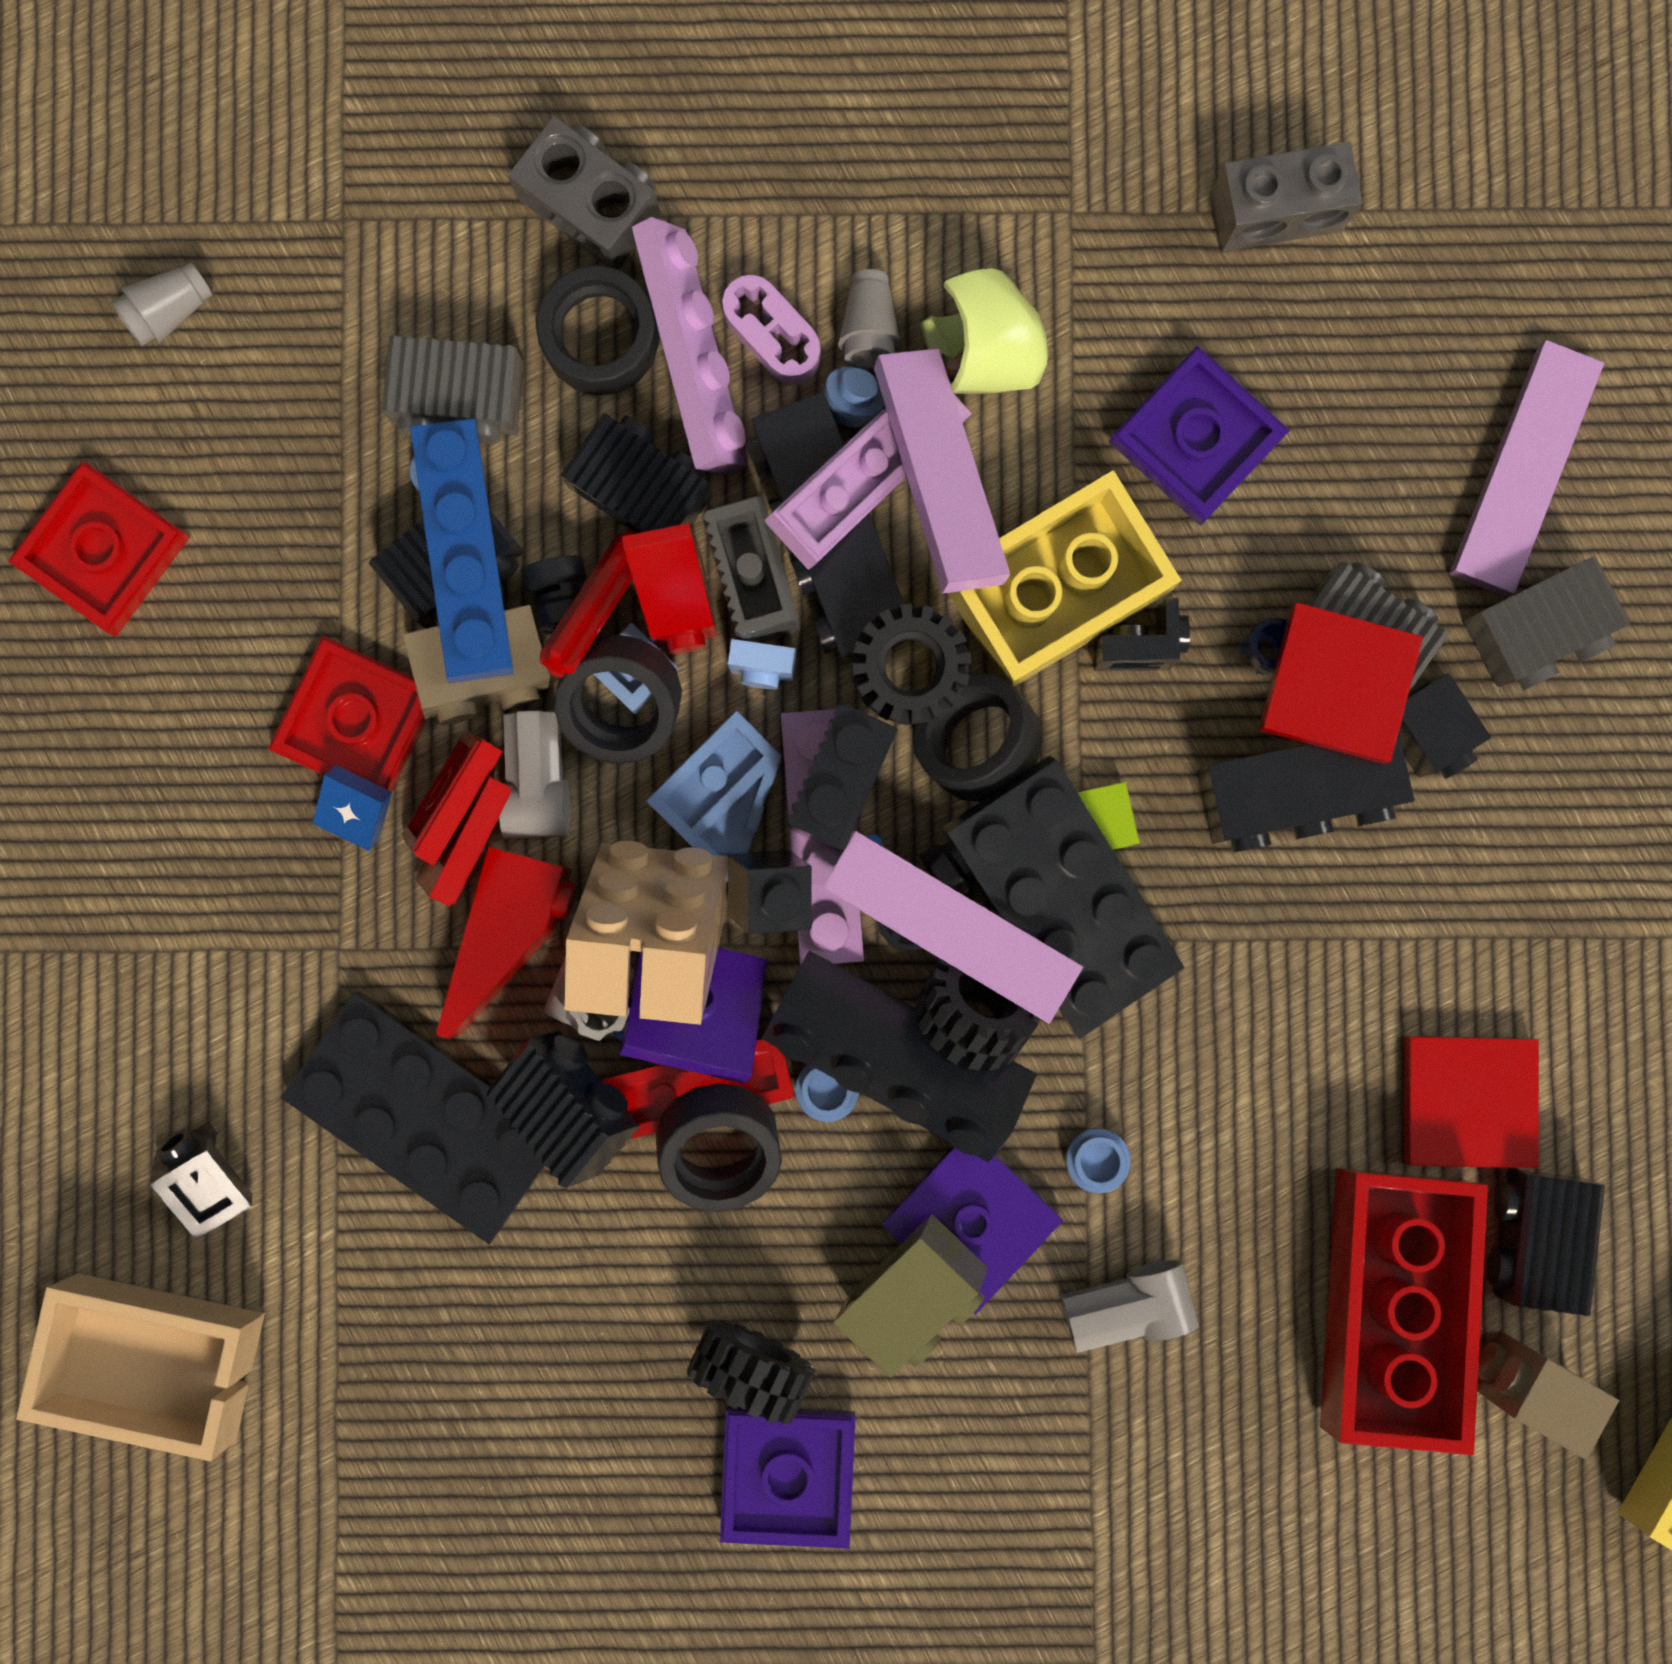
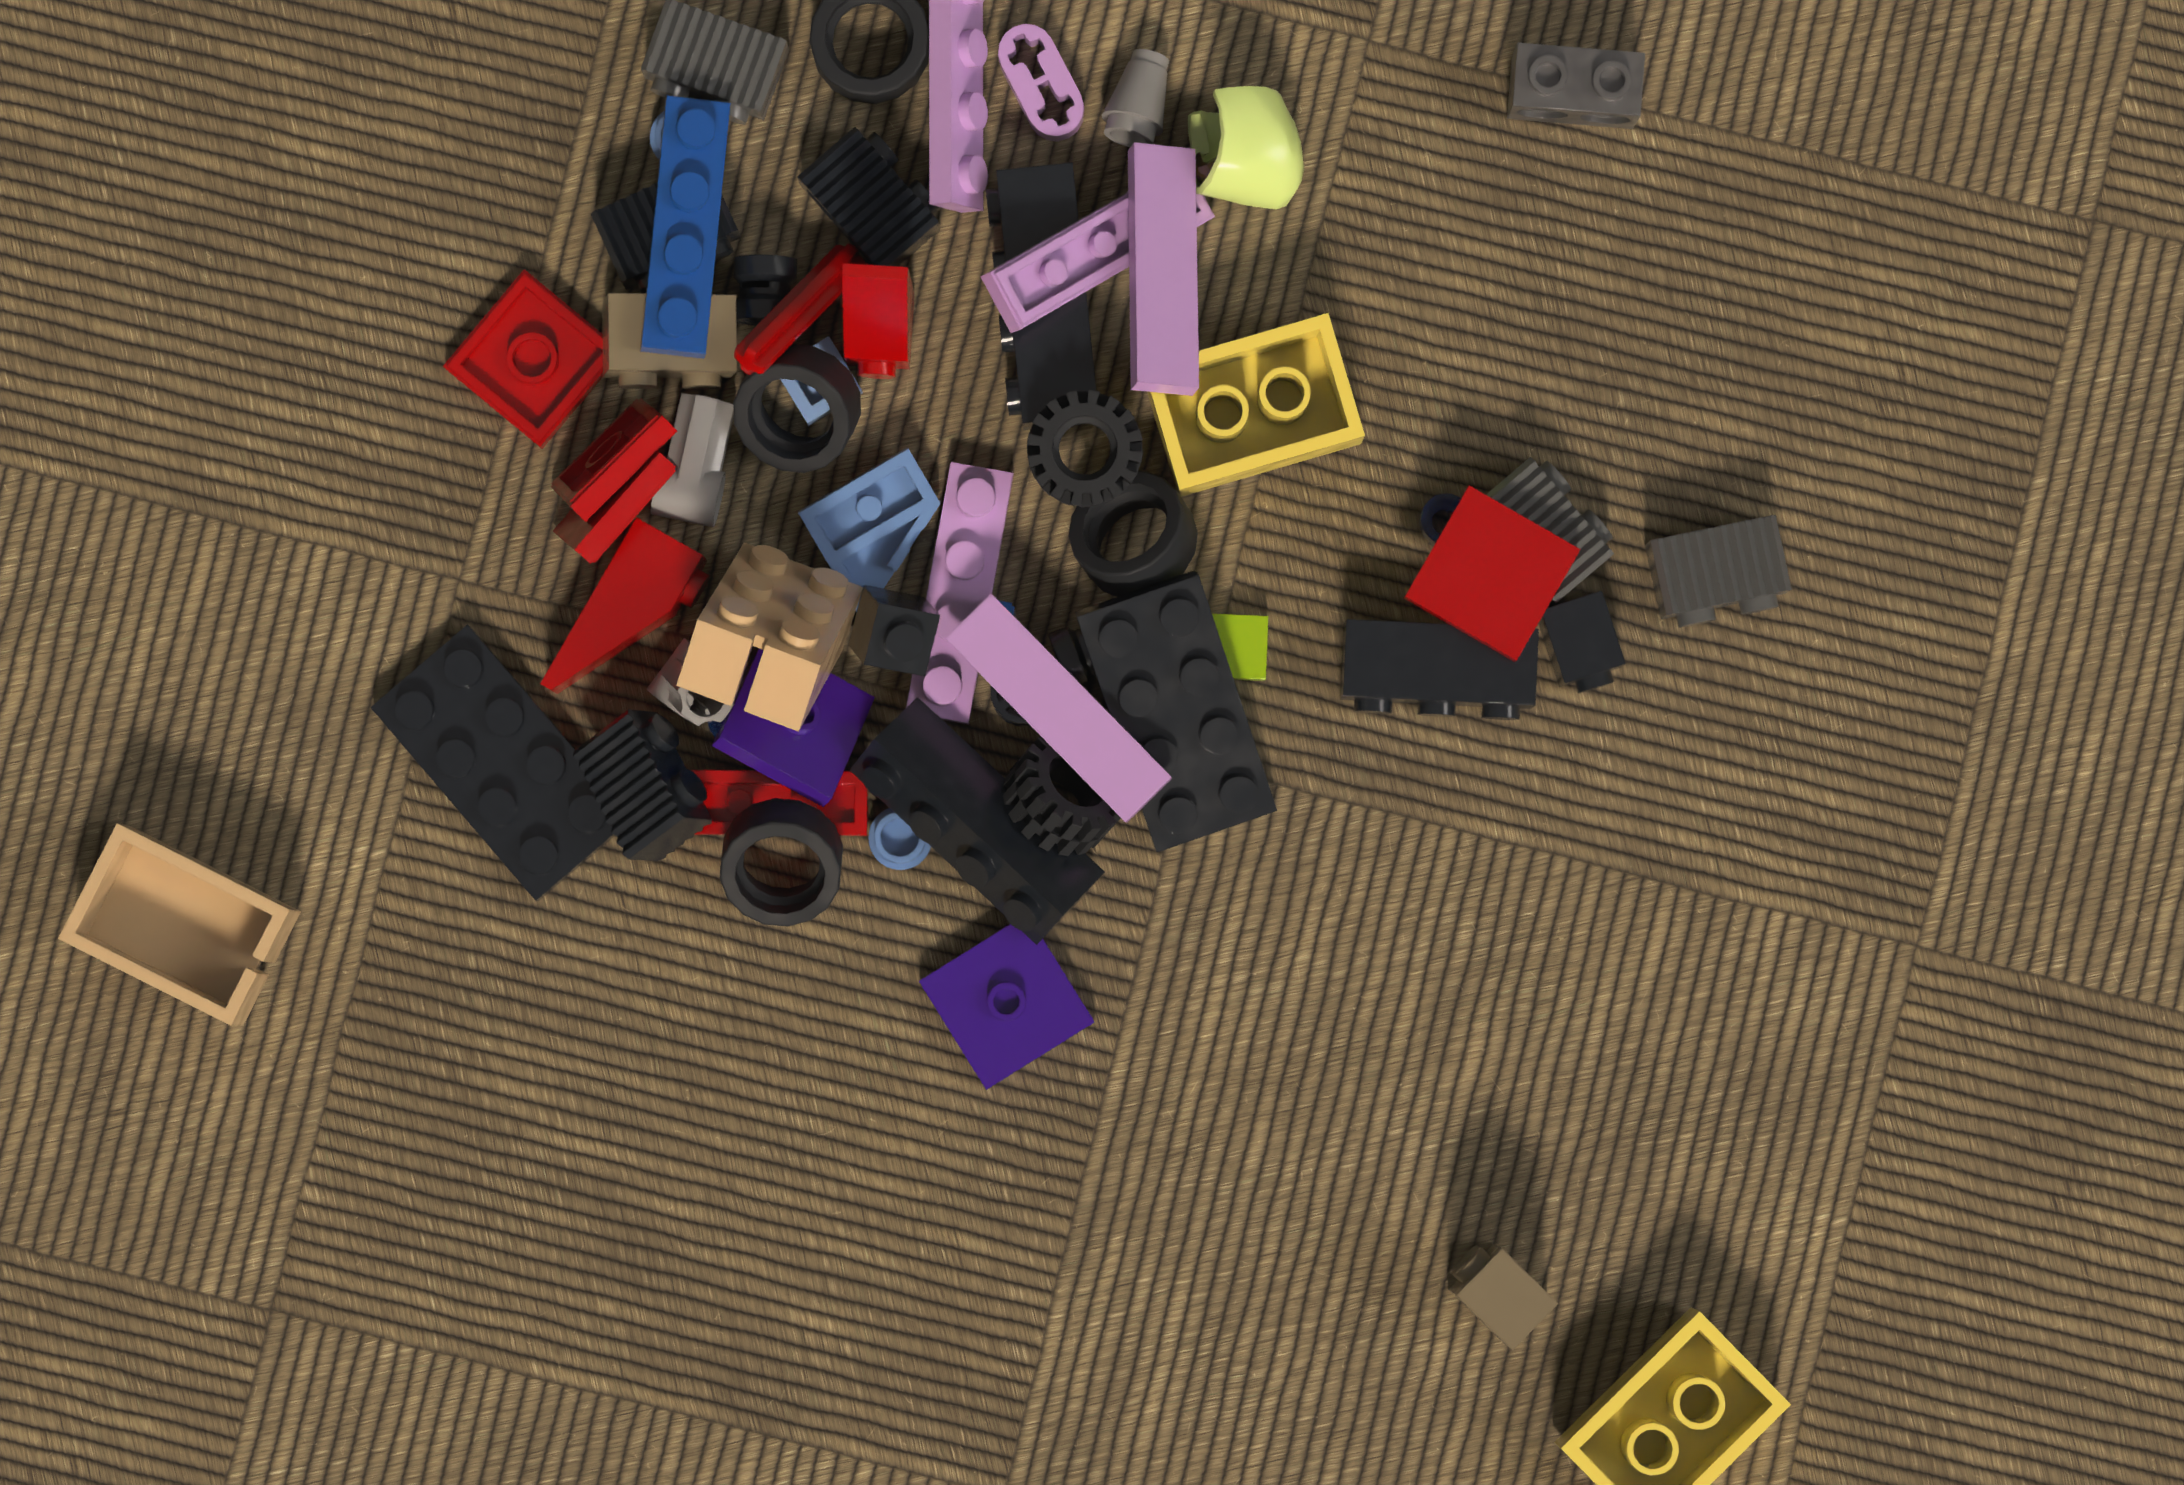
camera: 10 degrees right, 0 degrees up
red tile [8,461,190,637] -> none
bracket [149,1122,253,1240] -> none
blue tile [312,765,392,851] -> none
black tyre [686,1319,815,1424] -> none
dark grey brick [702,496,800,643] -> none
dark purple plate [720,1405,856,1549] -> none
light blue plate [728,639,797,690] -> none
black brick [786,704,898,853] -> none
medium blue plate [824,367,885,427] -> none
olive brick [833,1214,988,1378] -> none
light grey piece [1061,1260,1199,1353] -> none
medium blue plate [1066,1128,1131,1193] -> none
black bracket [1094,598,1190,671] -> none
dark purple plate [1109,346,1290,526] -> none
red brick [1320,1168,1488,1456] -> none
red tile [1404,1036,1539,1168] -> none
lavender tile [1449,340,1604,597] -> none
black brick [1487,1168,1605,1316] -> none

